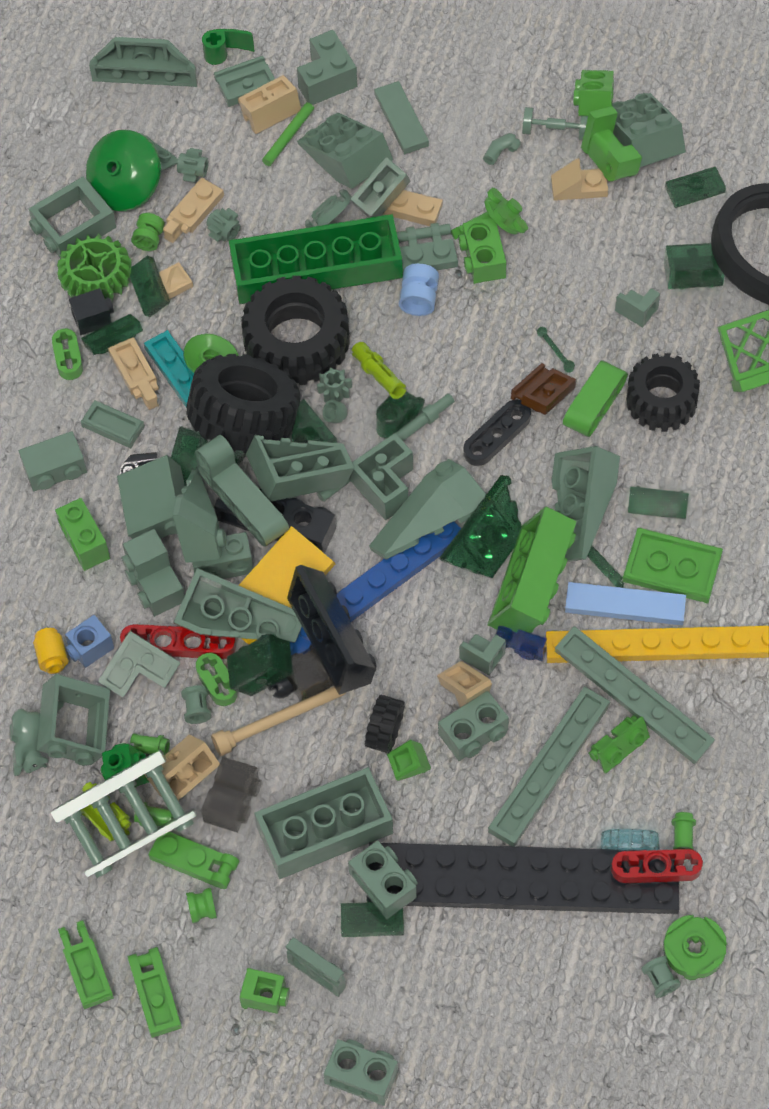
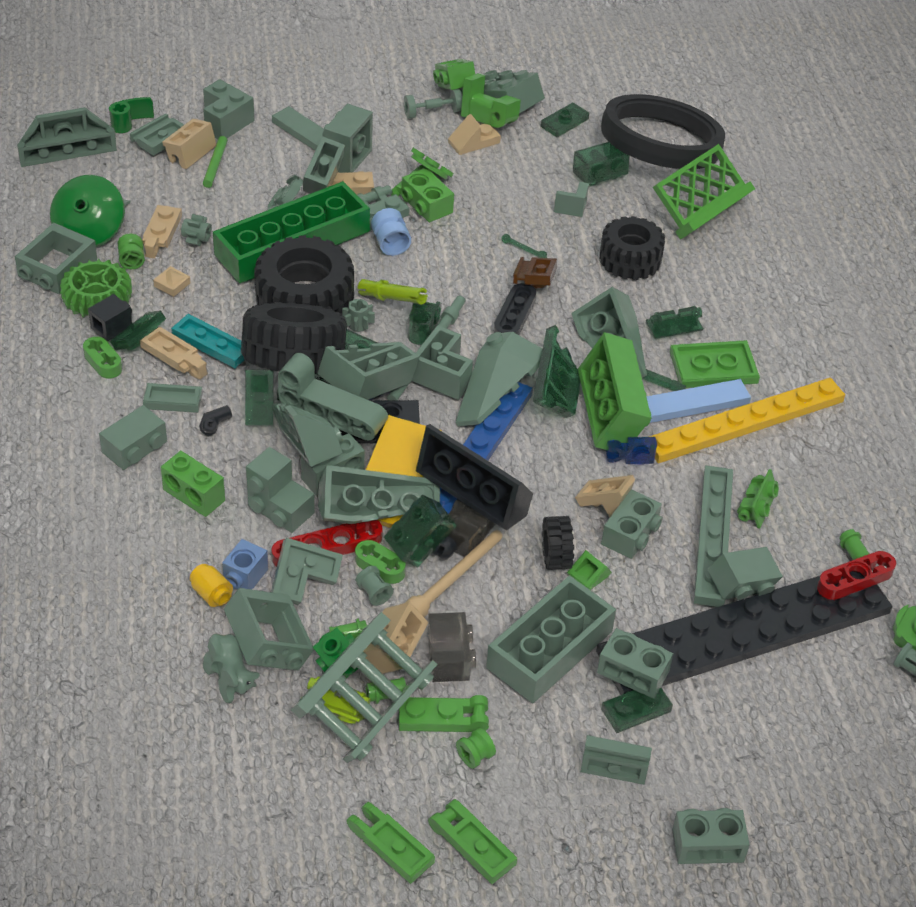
camera: 30 degrees left, 15 degrees down
sand green brick [117,455,185,539] -> none
clear green plate [129,255,170,317] -> none
sand green gear [177,148,209,183] -> none
bright green dish [183,334,238,373] -> none
bright green brick [239,968,290,1014] -> none
sand green slope [297,113,393,189] -> none
sand green hinge [323,400,348,424] -> none
sand green panel [459,634,506,675] -> none
sand green arm [483,133,521,165] -> none
sand green plate [555,626,715,764] -> none
bright green beam [563,360,628,437] -> none
clear light blue beam [601,829,660,850] -> none
none -> sand green brick [322,103,373,173]
none -> sand green brick [707,547,783,600]

